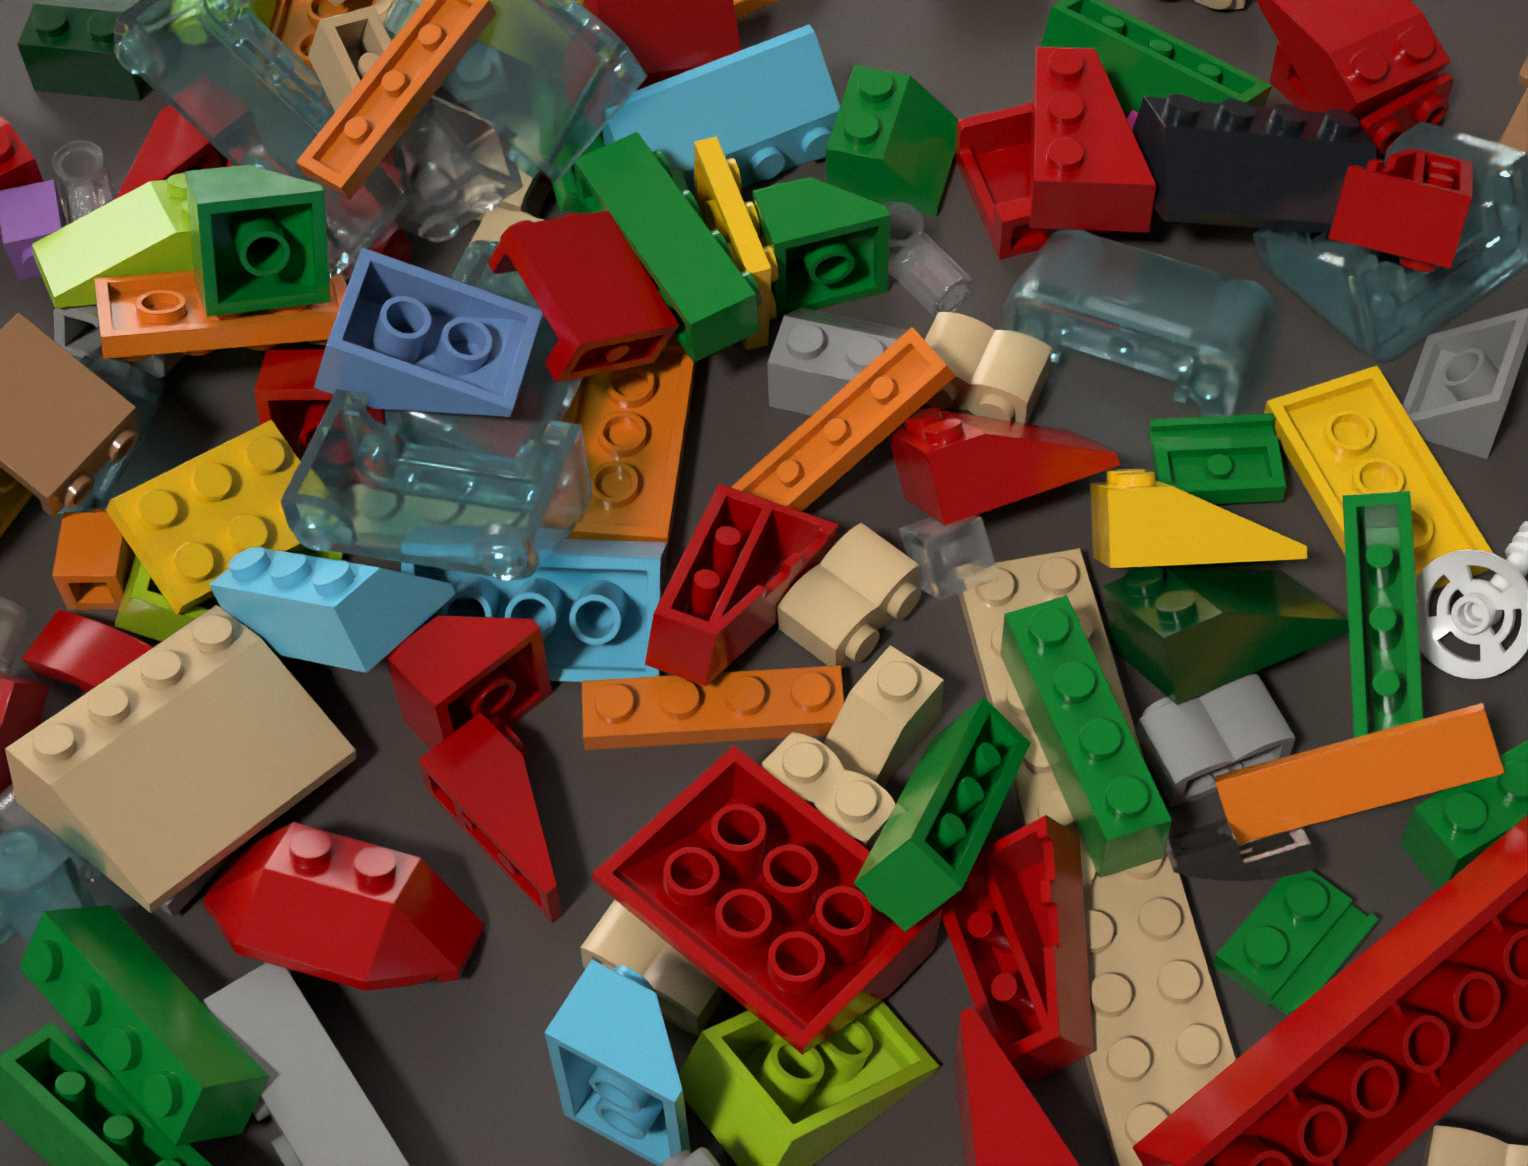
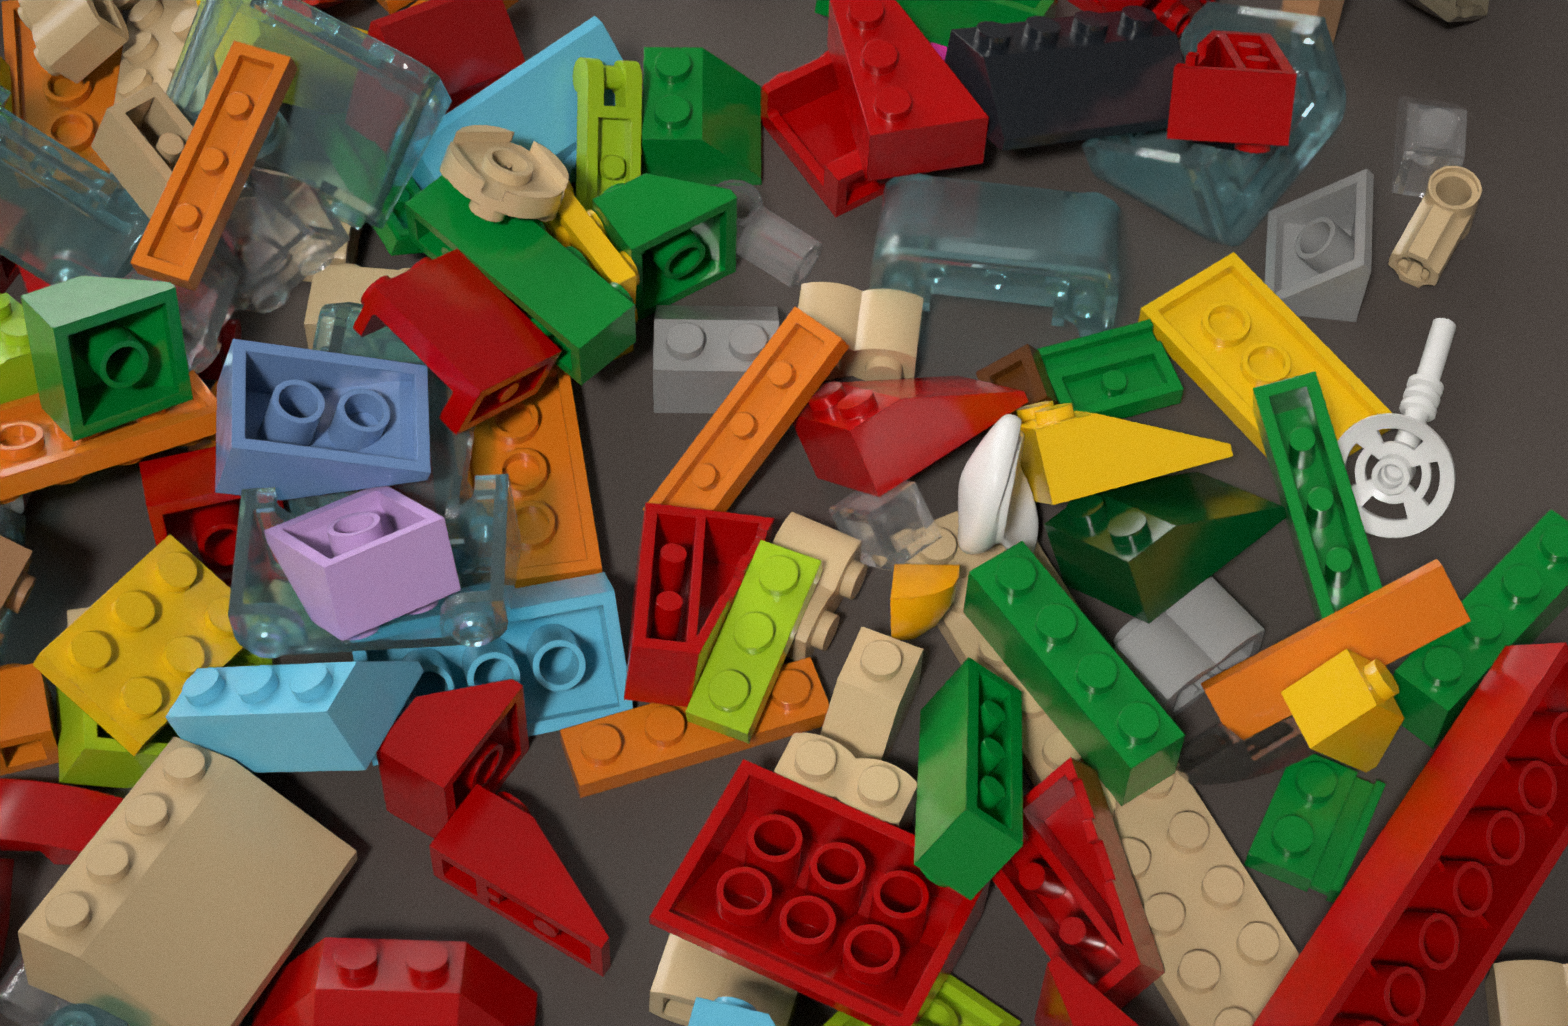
camera: 20 degrees left, 0 degrees up
none -> lavender slope [264,486,461,641]
none -> tan plate [439,125,569,222]
none -> lime plate [572,57,642,211]
none -> lime plate [685,540,823,743]
none -> light orange brick [890,564,960,641]
none -> white piece [958,414,1039,555]
none -> reddish brown plate [976,344,1058,425]
none -> yellow slope [1281,649,1405,773]

